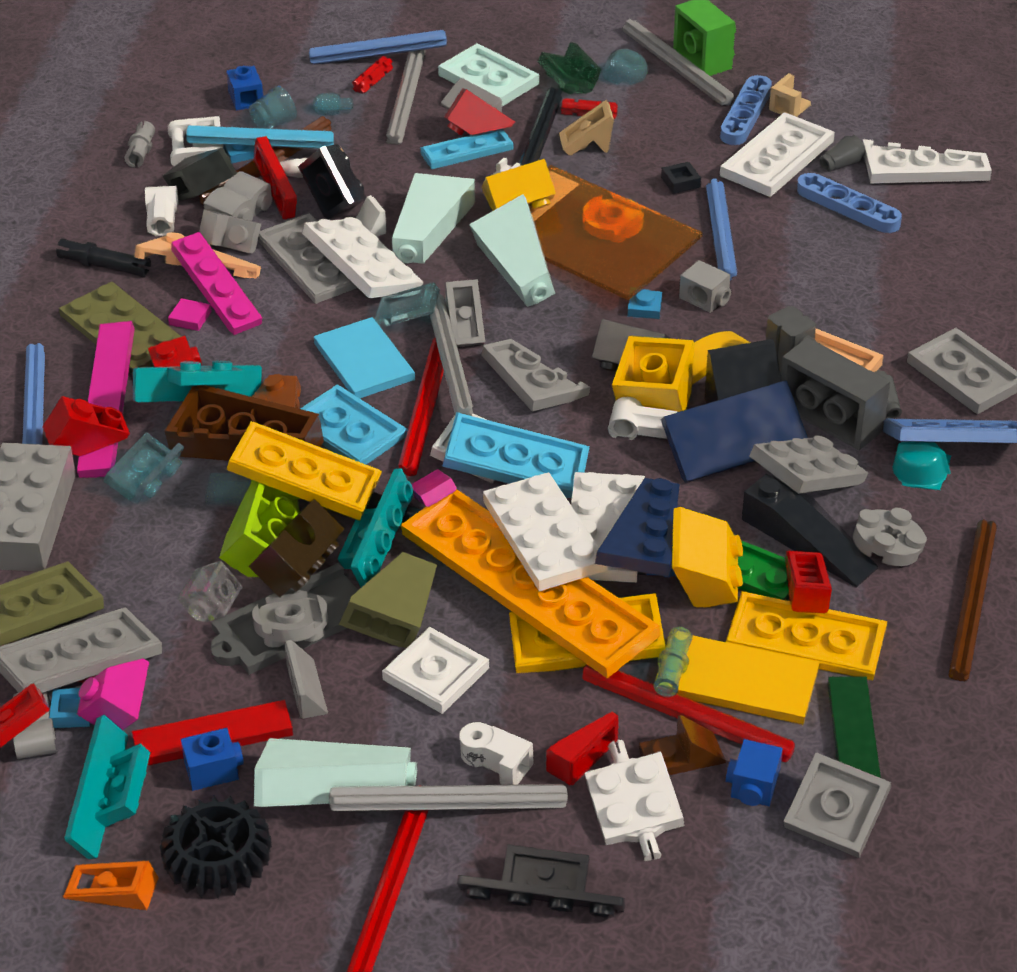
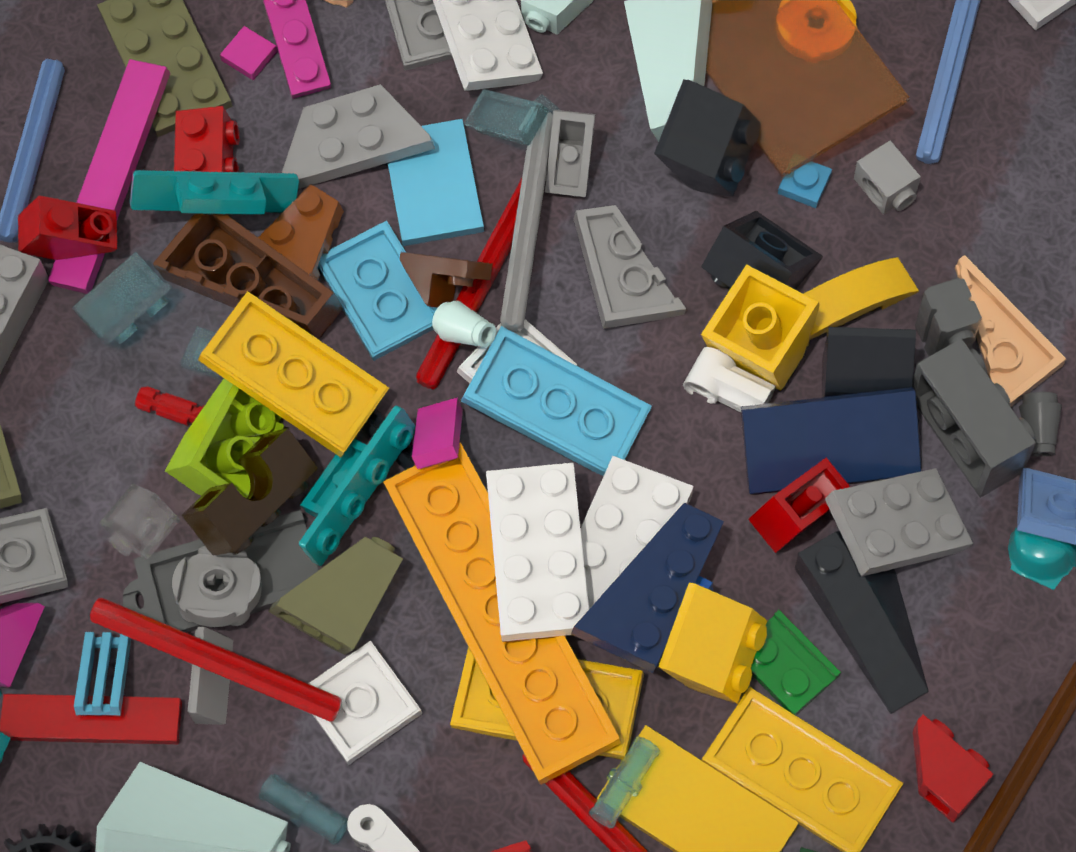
camera: 20 degrees right, 25 degrees up
blue brick [181,728,244,791] -> none
red slope [785,551,832,613] -> none
light grey plate [852,507,927,566] -> none
none -> medium azure tile [74,632,131,715]
none -> red axle [90,598,342,722]
none -> red axle [135,386,204,425]
none -> clear light blue pin [259,773,348,845]
none -> light grey wing [282,84,435,189]
none -> reddish brown slope [400,252,492,308]
none -> light aqua cone [432,301,496,348]
none -> black slope [654,79,762,197]
none -> red slope [748,457,850,553]
none -> red slope [913,714,994,823]

